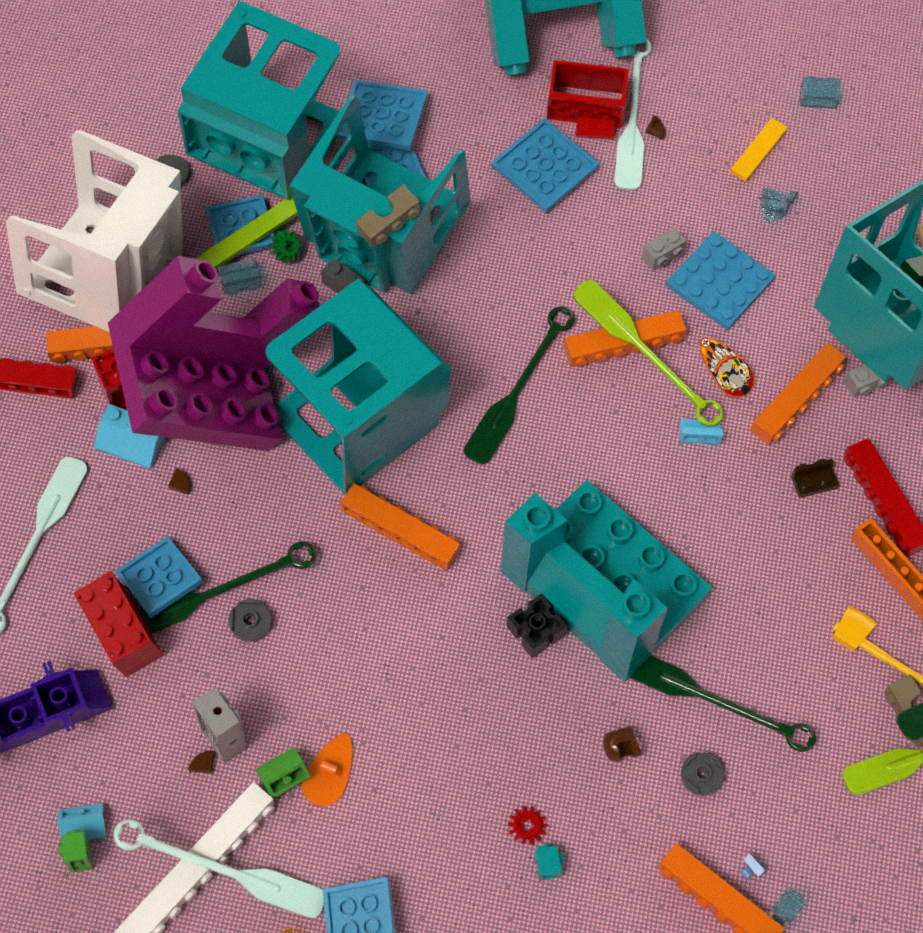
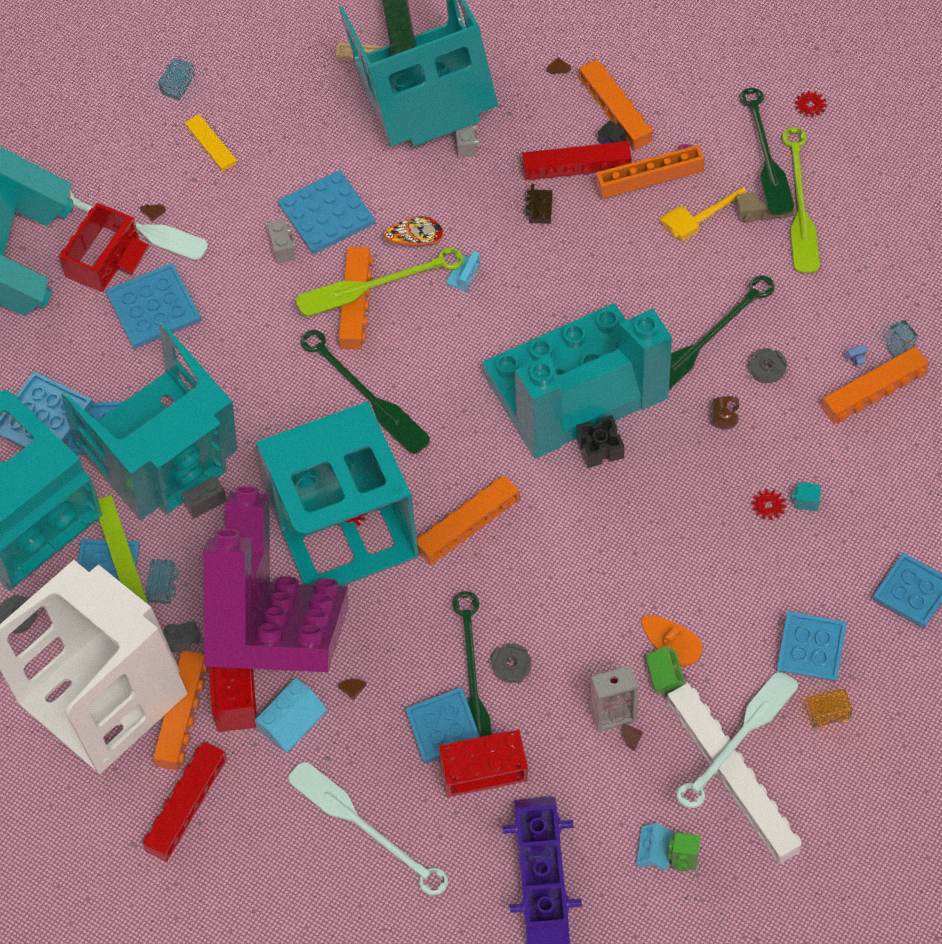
camera: 65 degrees left, 5 degrees down
green gear [269,229,303,263] -> none
dark tan arch [355,184,421,248] -> none
orange brick [750,342,846,445] -> none
clear light blue helmet [758,187,799,222] -> none

